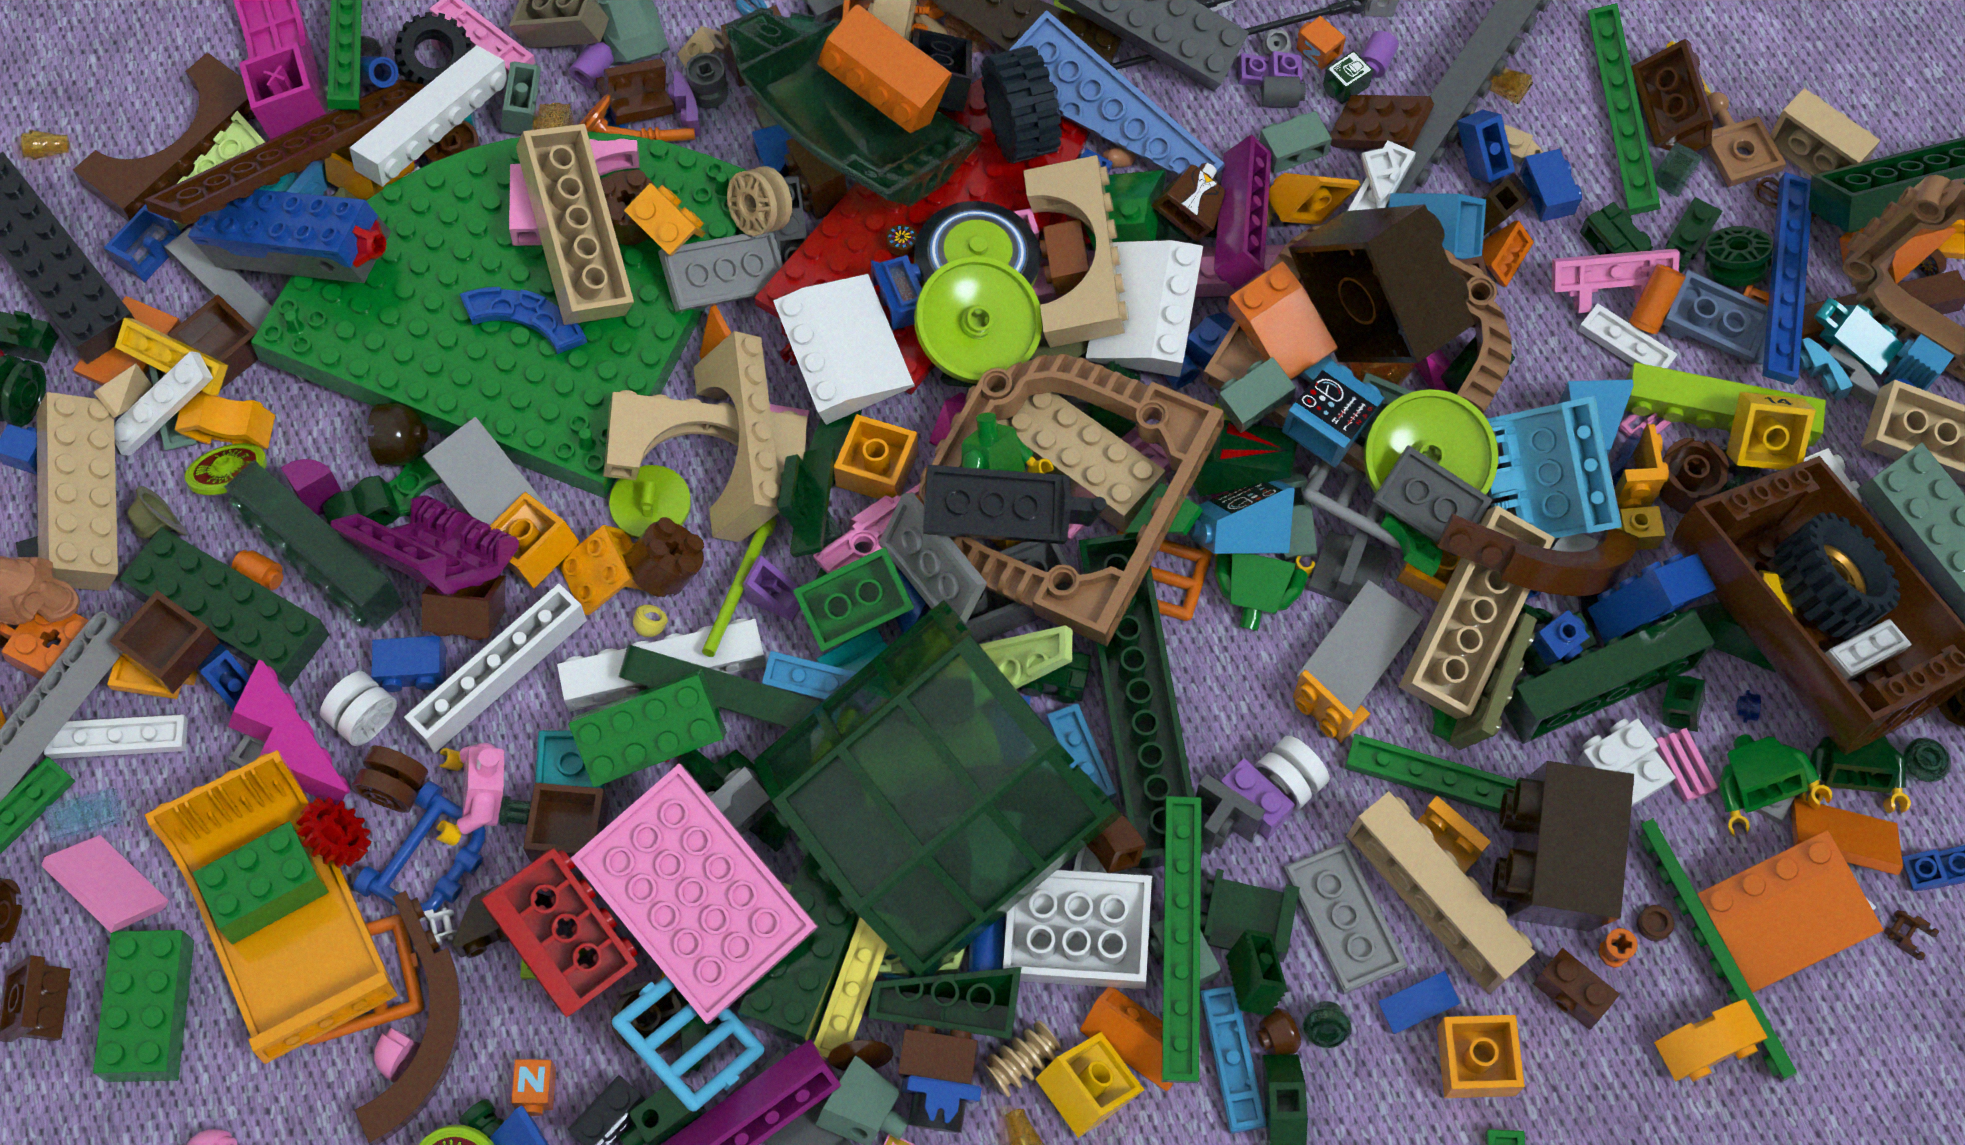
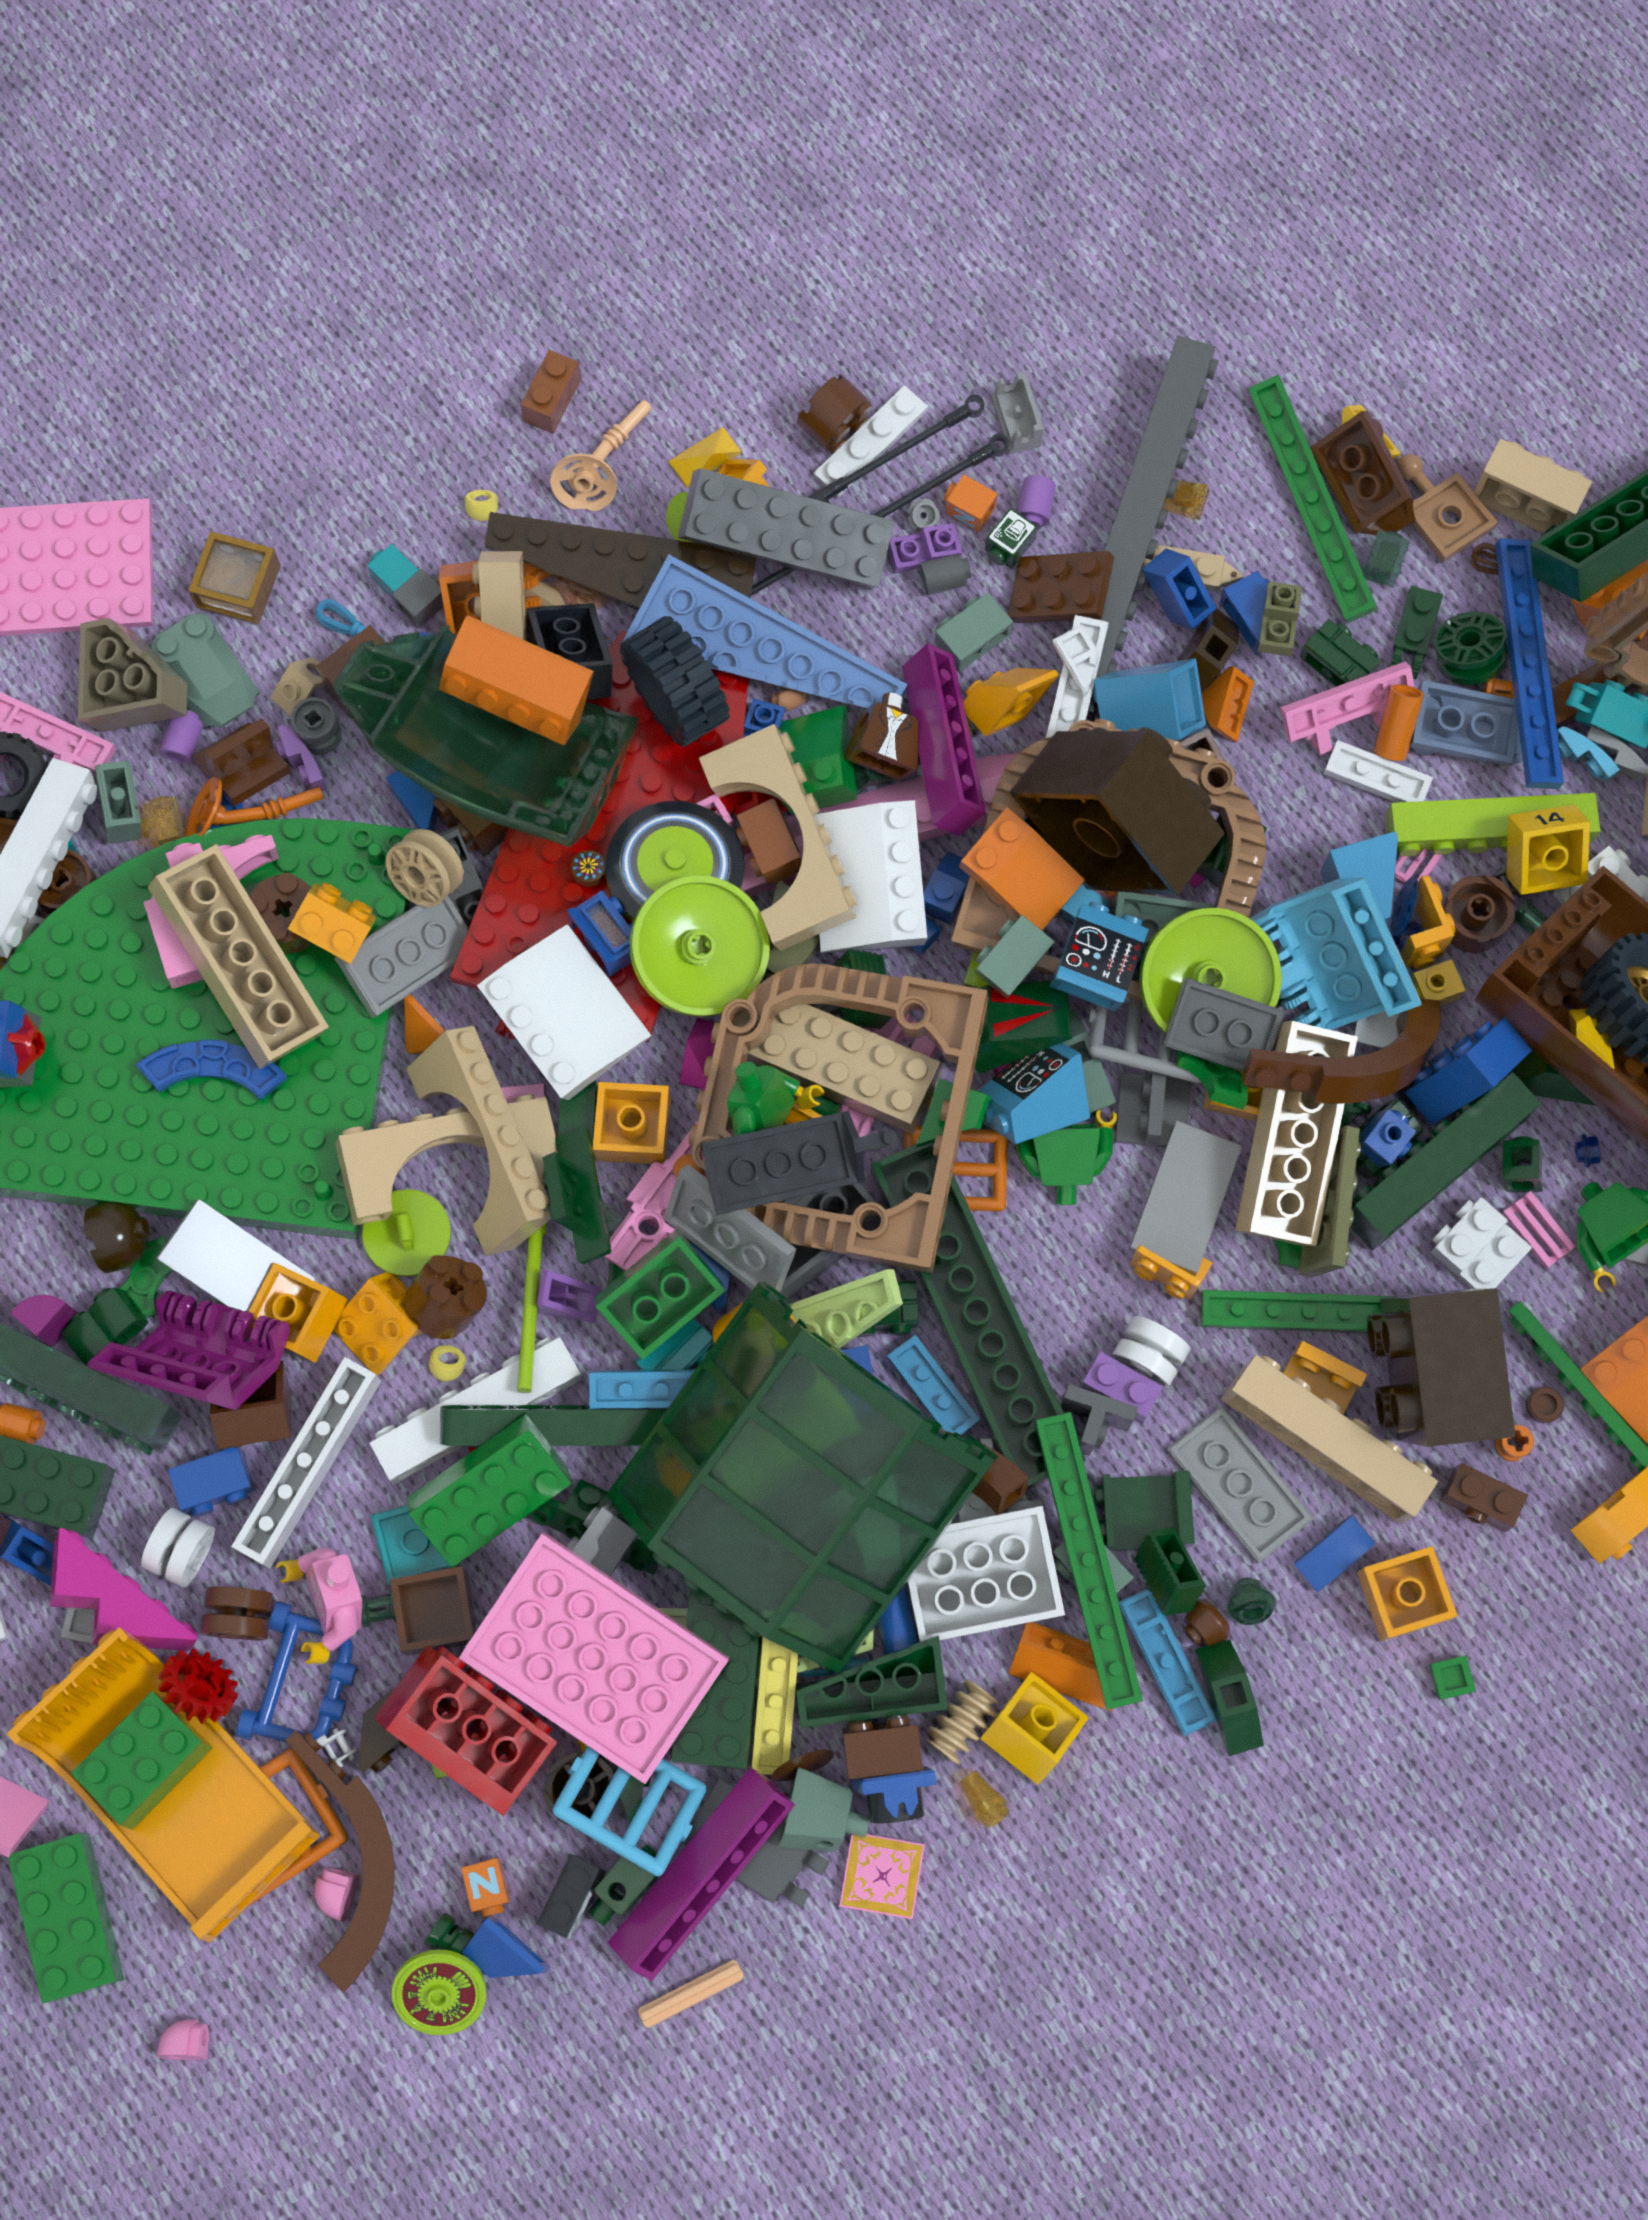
camera: 15 degrees left, 10 degrees up
none -> olive slope [1258,581,1302,657]

